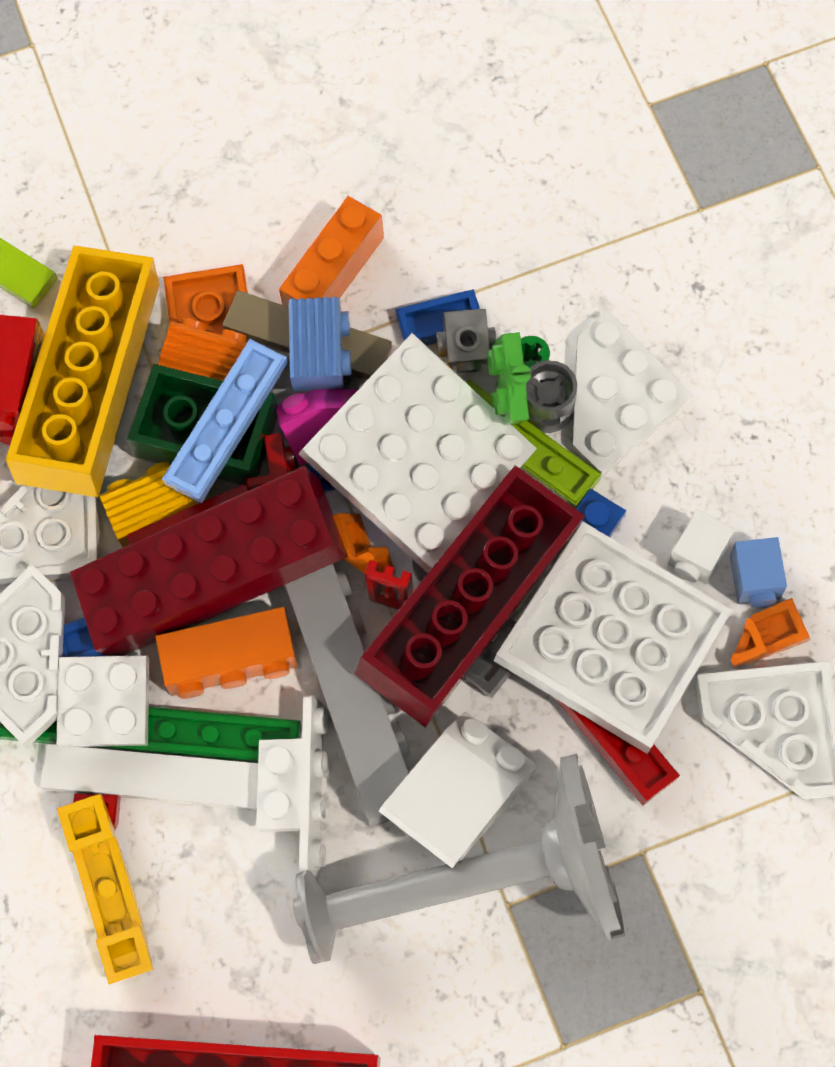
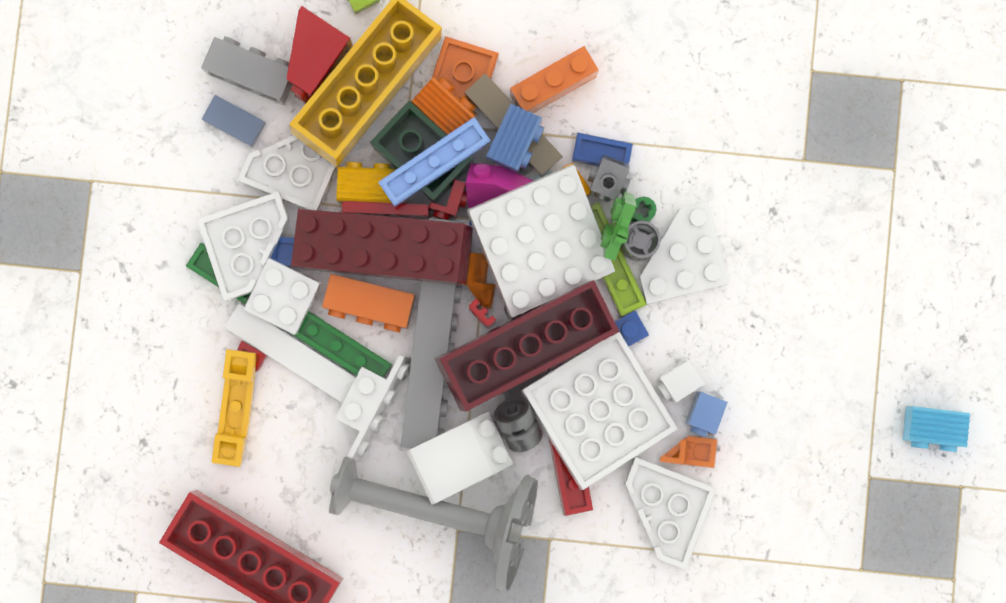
camera: 20 degrees right, 15 degrees up
none -> flat silver wheel [494,397,543,452]

